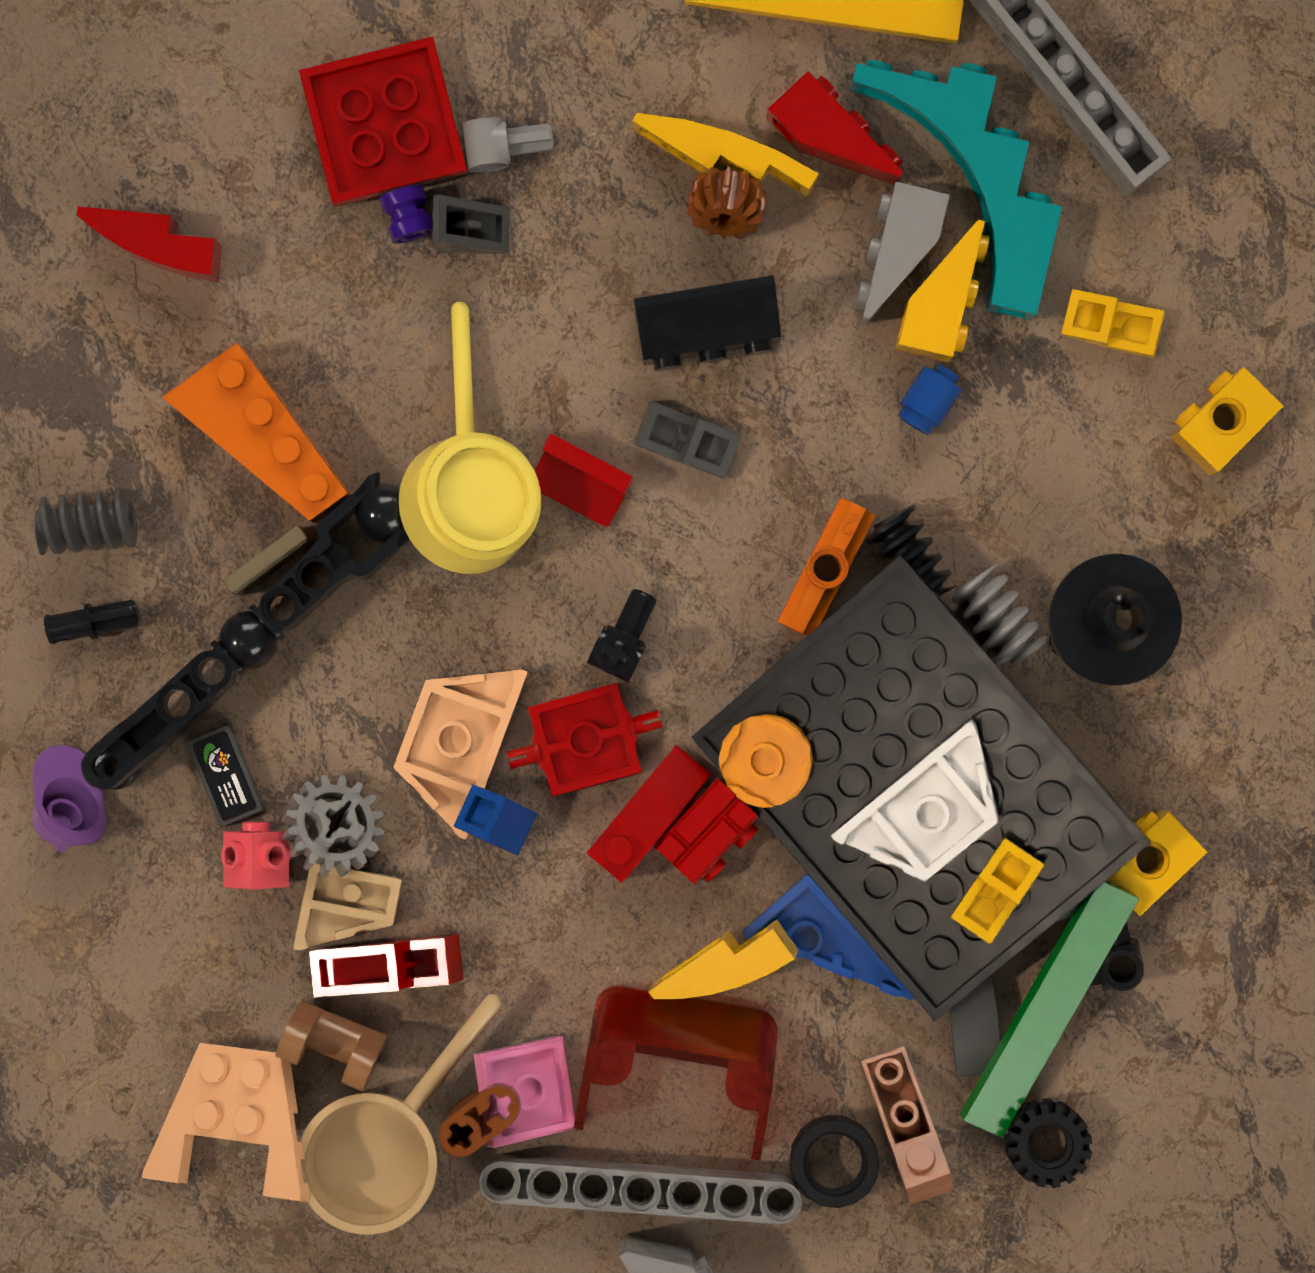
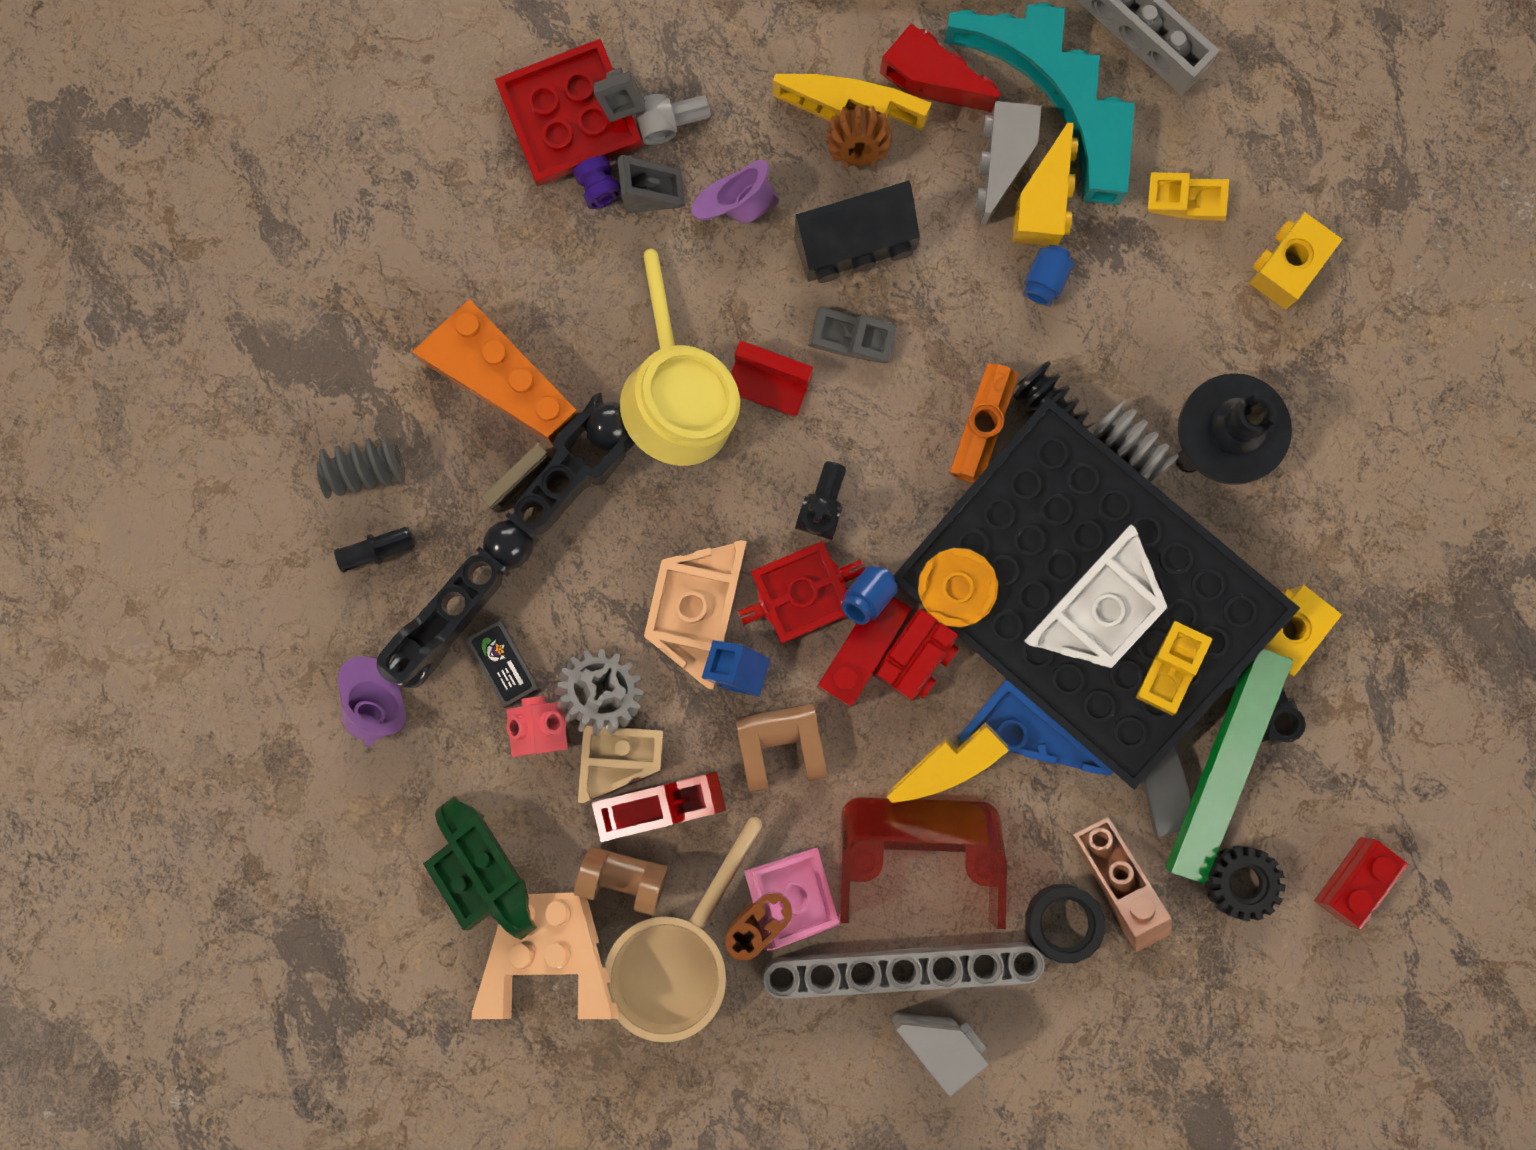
camera: 10 degrees left, 5 degrees down
red slope [77,206,222,282] -> none
none -> dark green plate [423,796,537,940]
none -> dark grey tile [594,68,645,122]
none -> medium lavender piece [691,159,779,224]
none -> medium nougat connector [735,703,828,793]
none -> blue brick [841,566,897,625]
none -> red brick [1314,837,1409,930]

